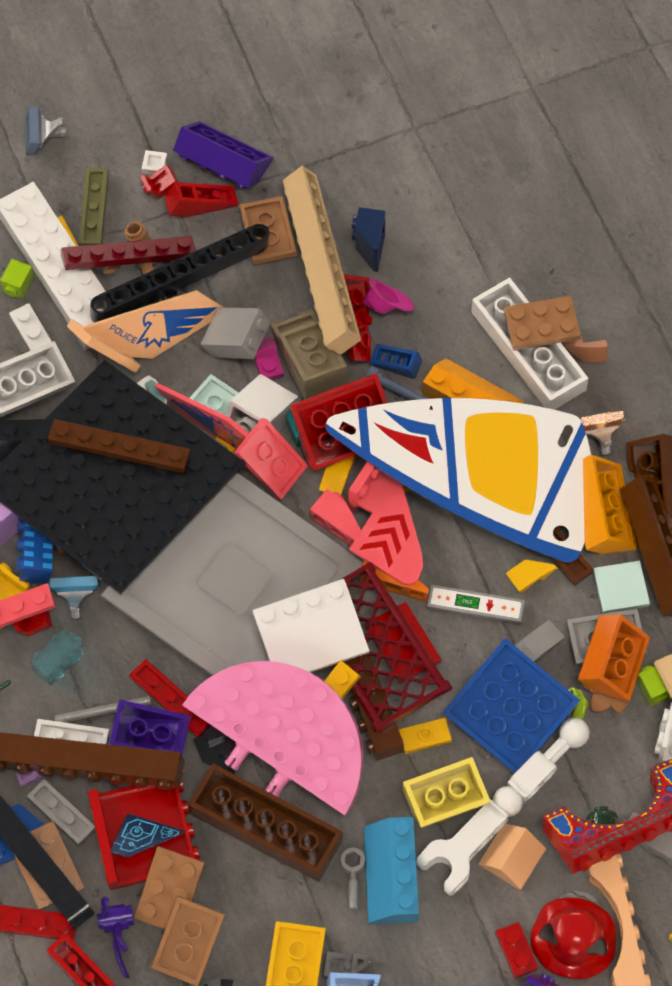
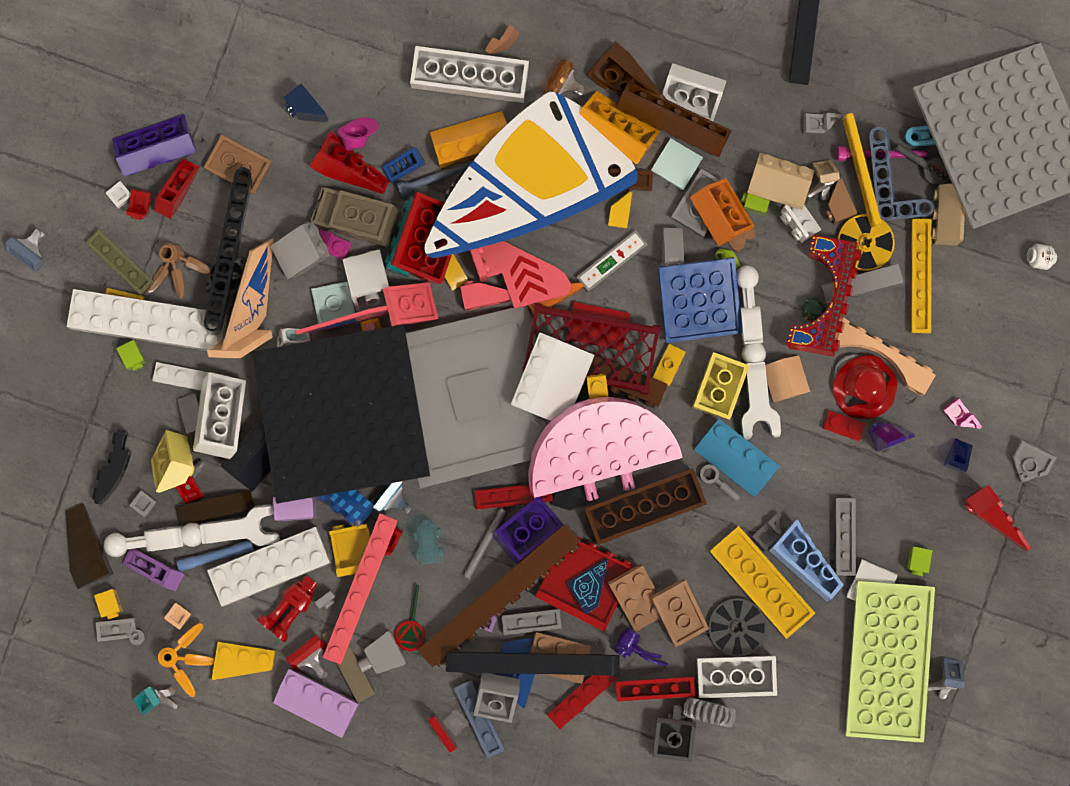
camera: 50 degrees left, 20 degrees up
white plate [34,719,110,744] -> none
reddish brown plate [47,419,191,473] -> none
dark red plate [60,236,197,270] -> none
tan brick [283,165,361,355] -> none
medium nougat plate [504,296,581,351] -> none

